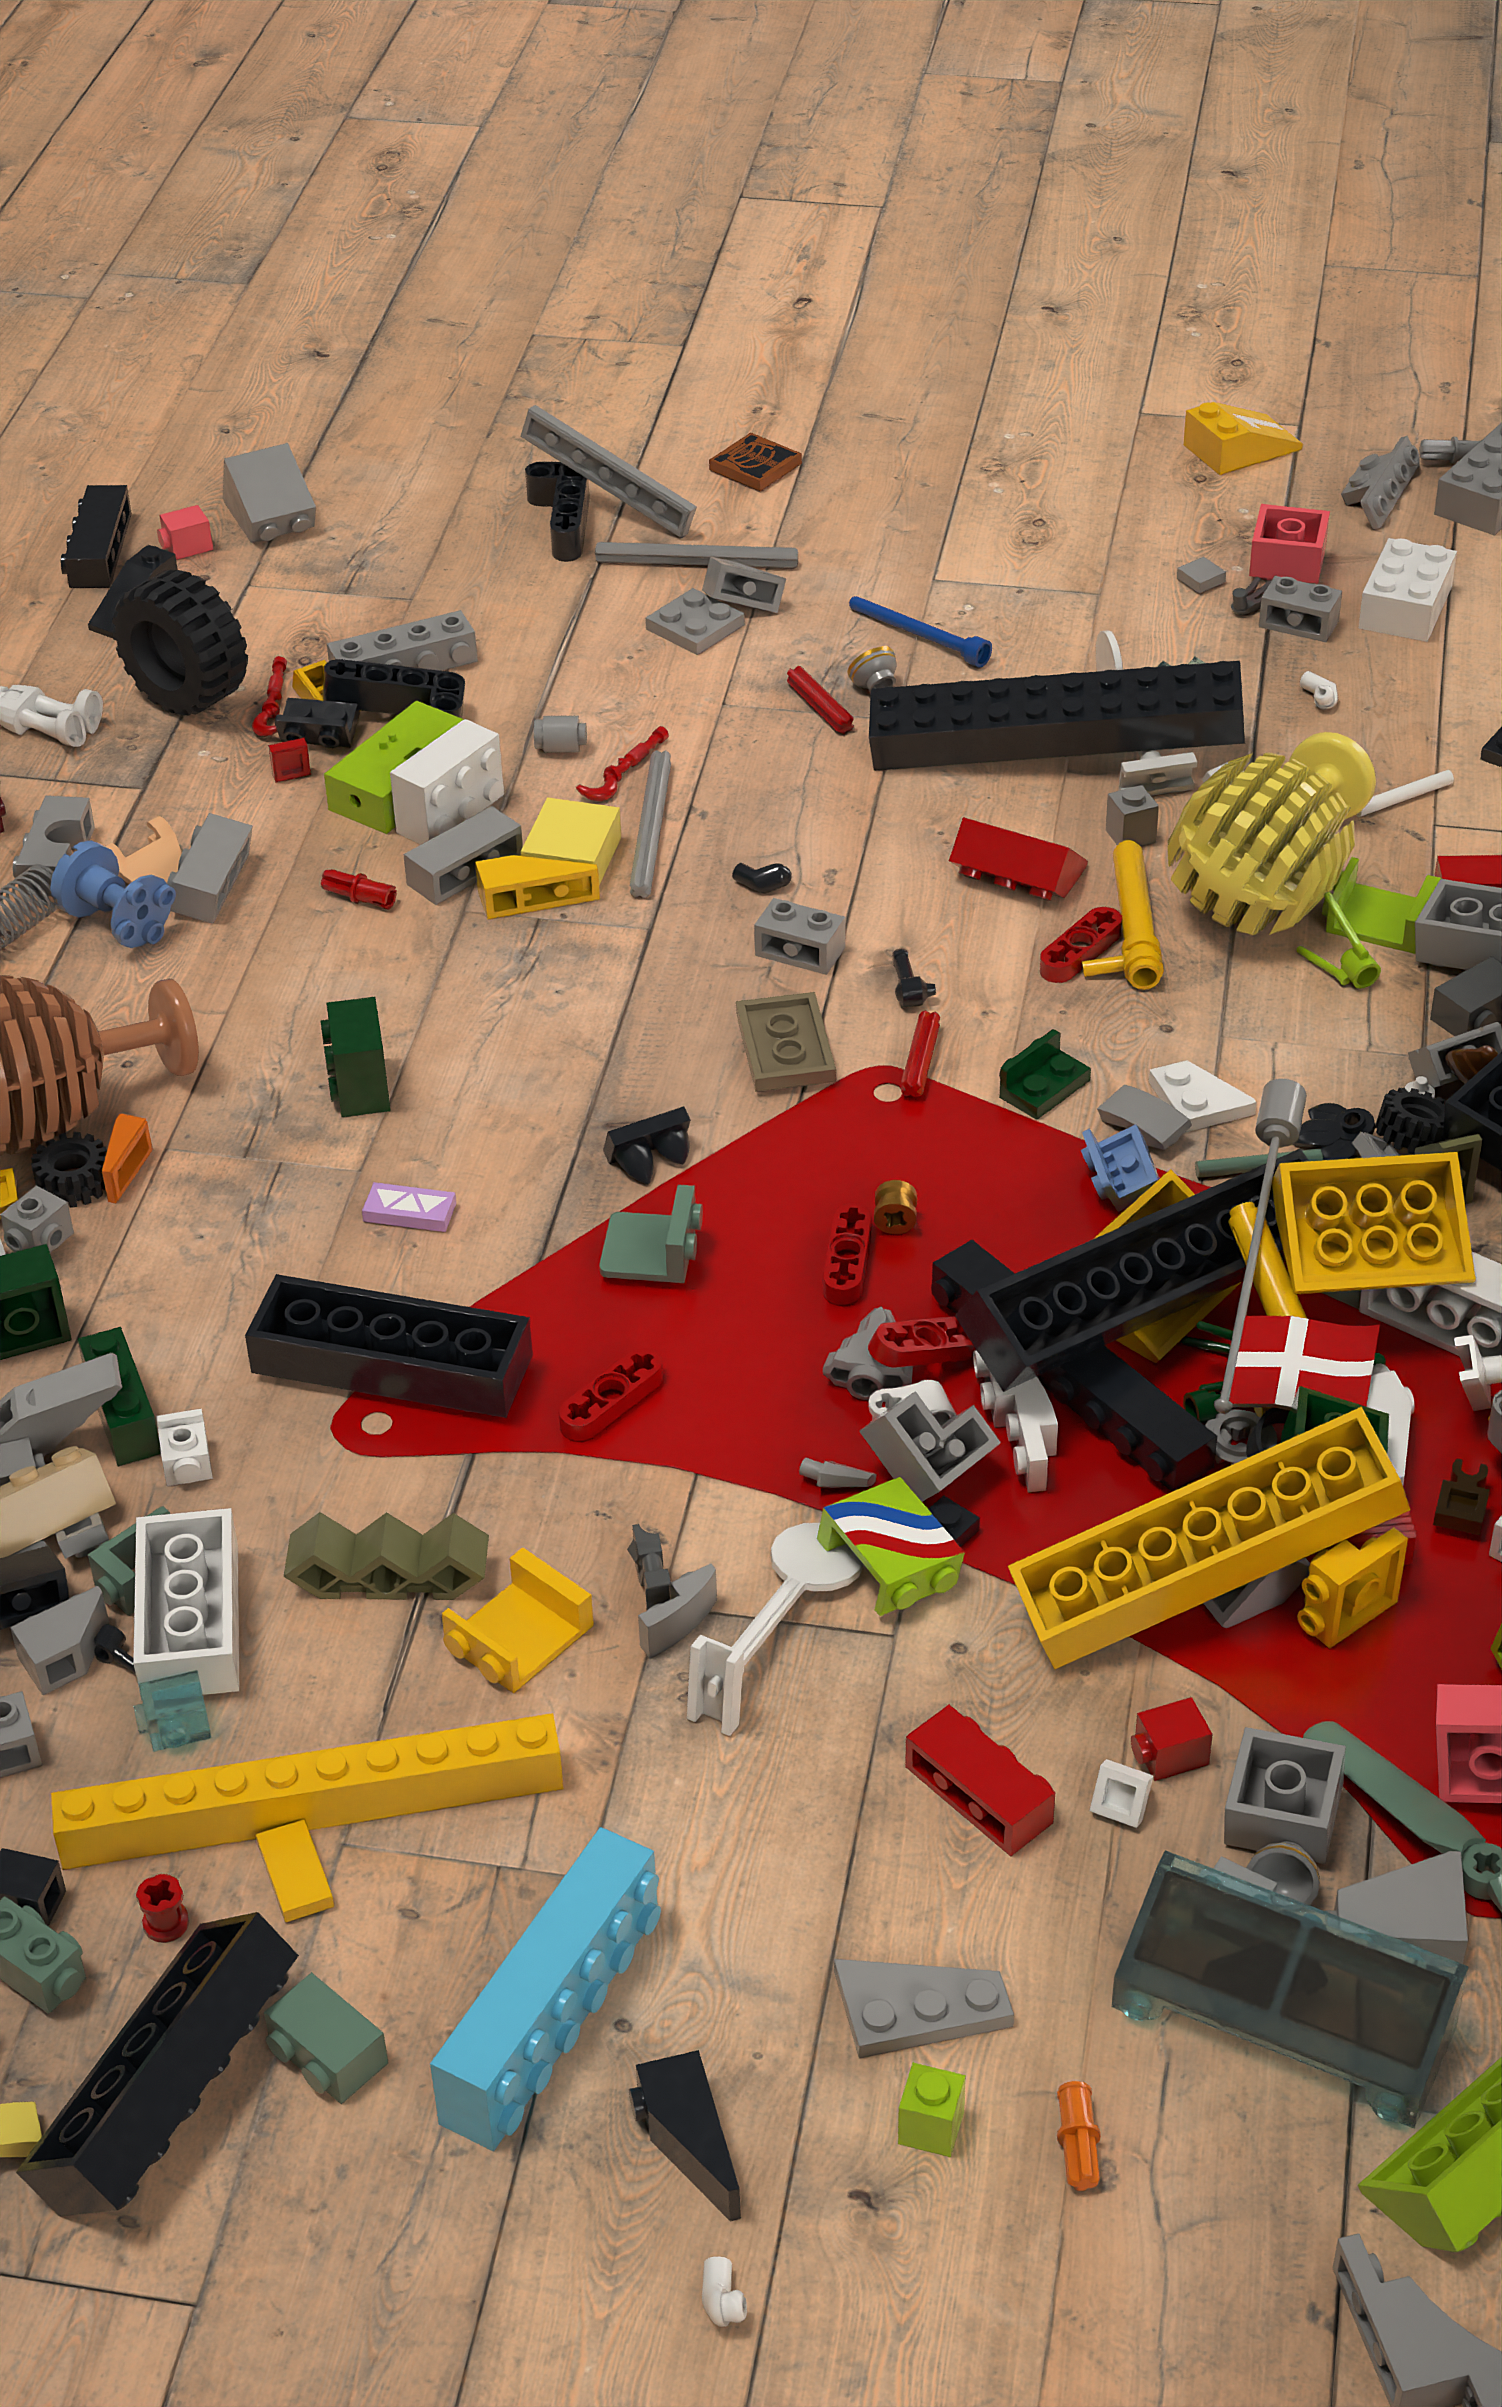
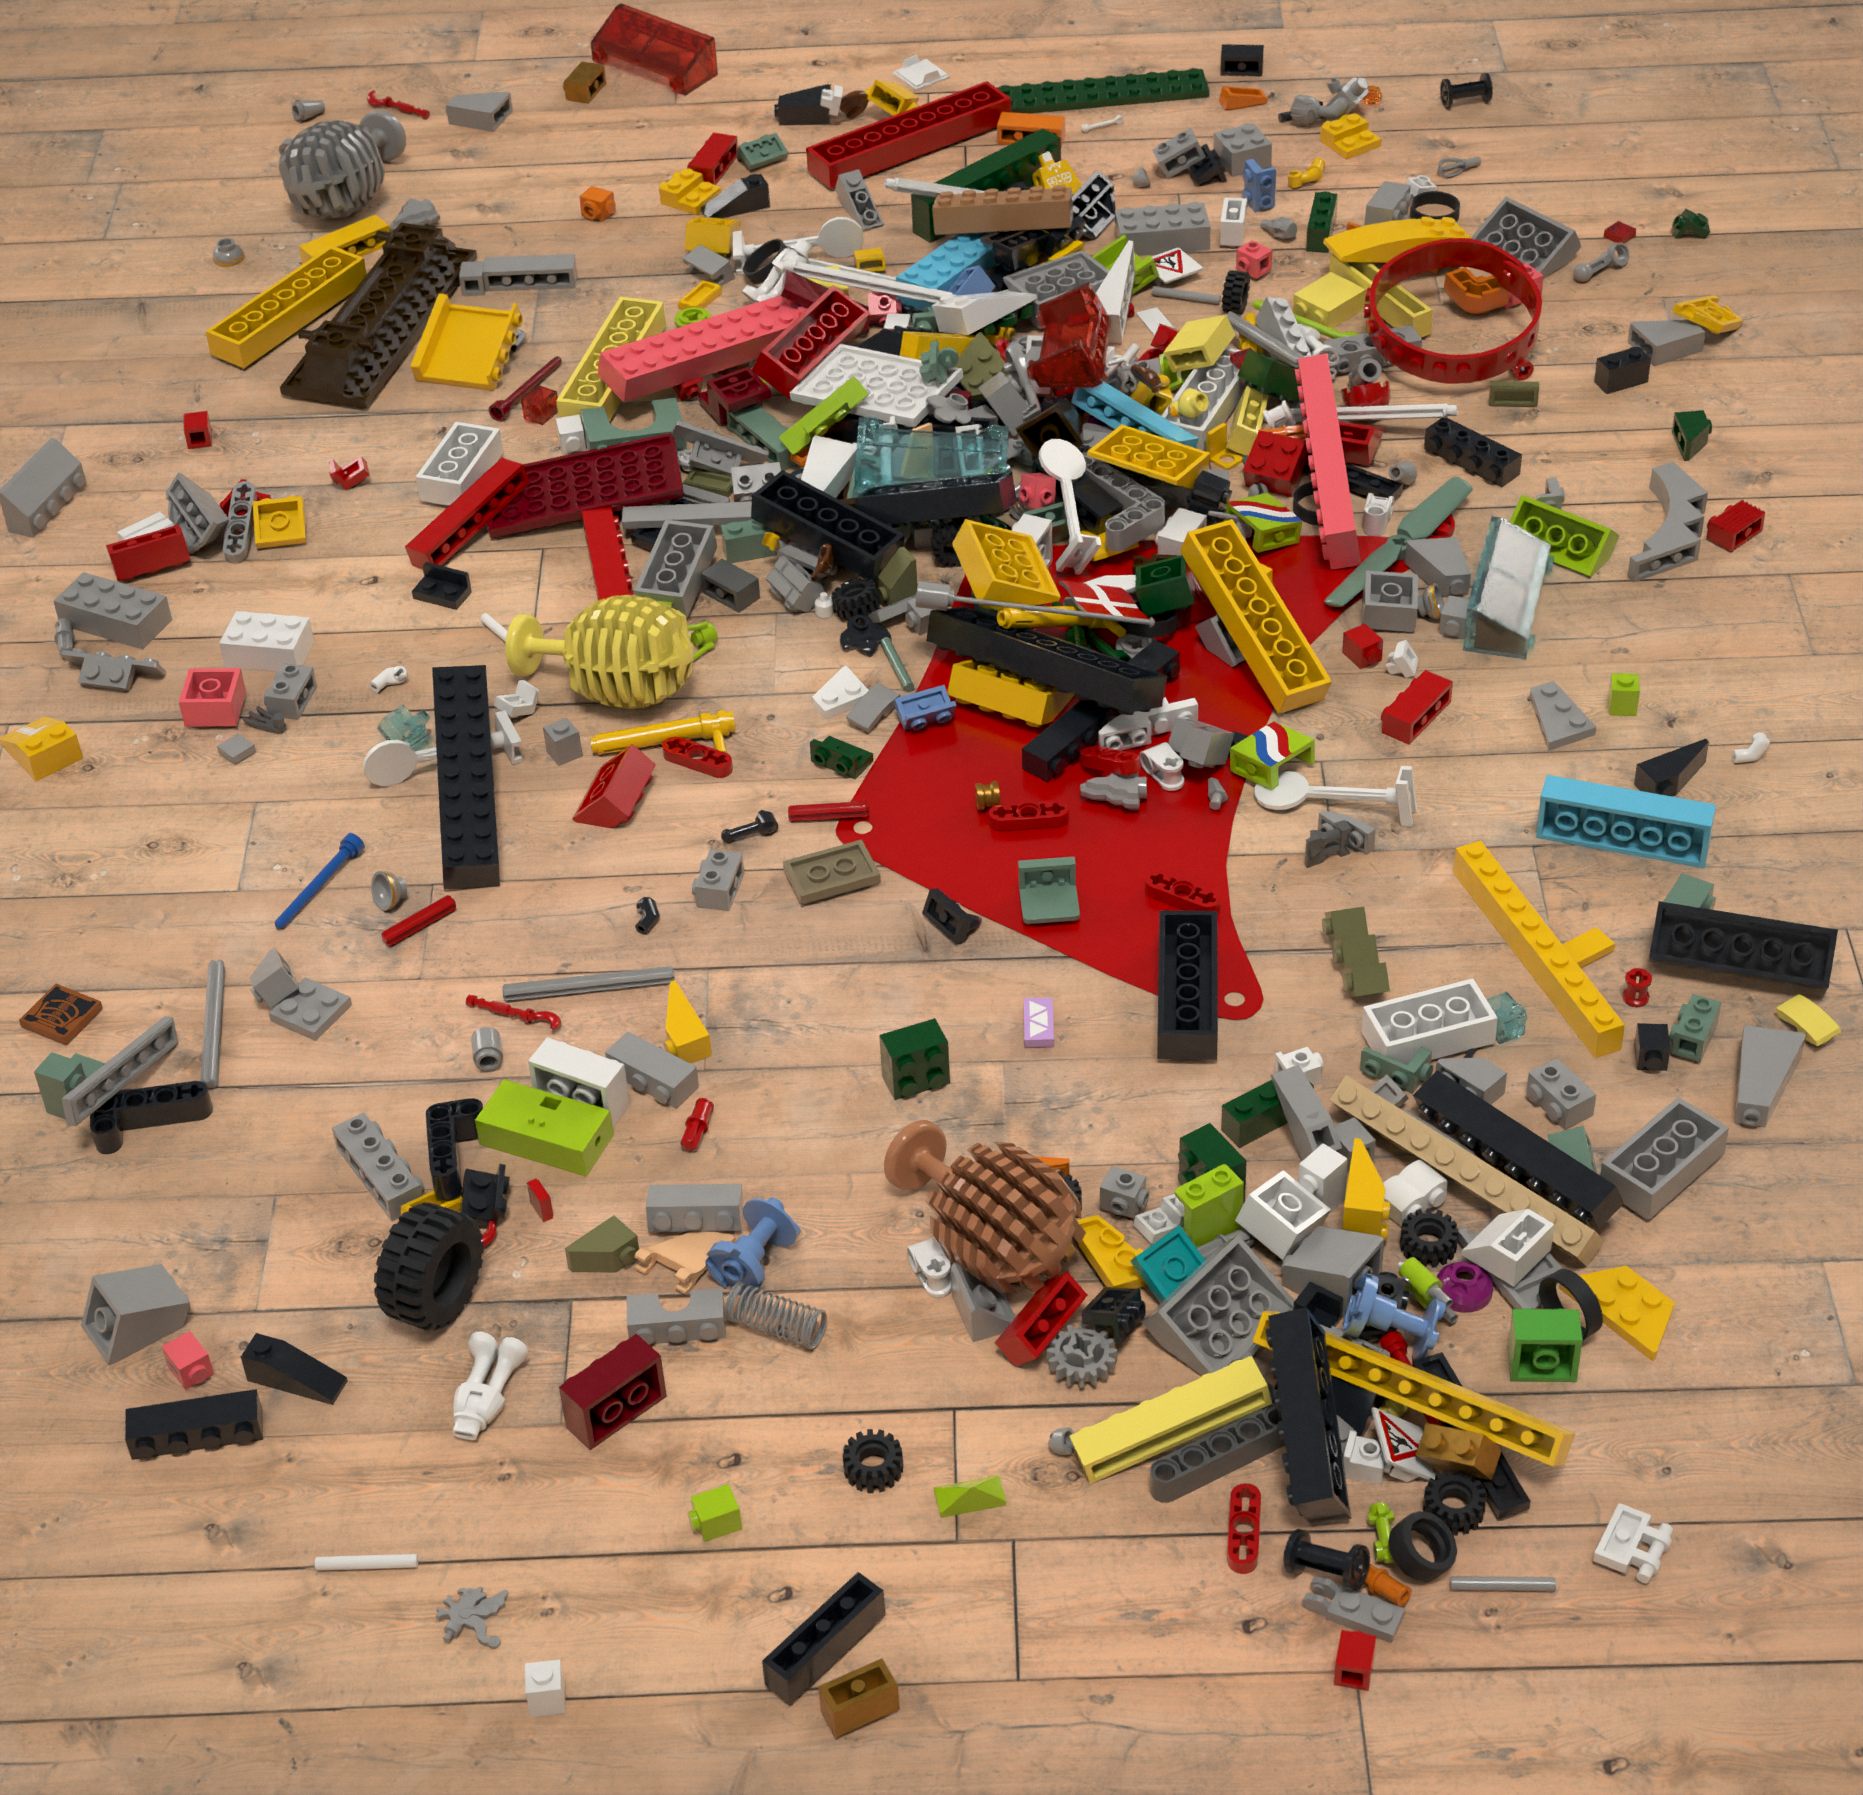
camera: 100 degrees left, 0 degrees up
yellow panel [441,1547,594,1694] -> none
light yellow brick [521,797,621,885] -> none
orange axle [1057,2081,1101,2191] -> none
none -> sand green brick [34,1052,105,1119]
none -> olive slope [565,1215,639,1273]

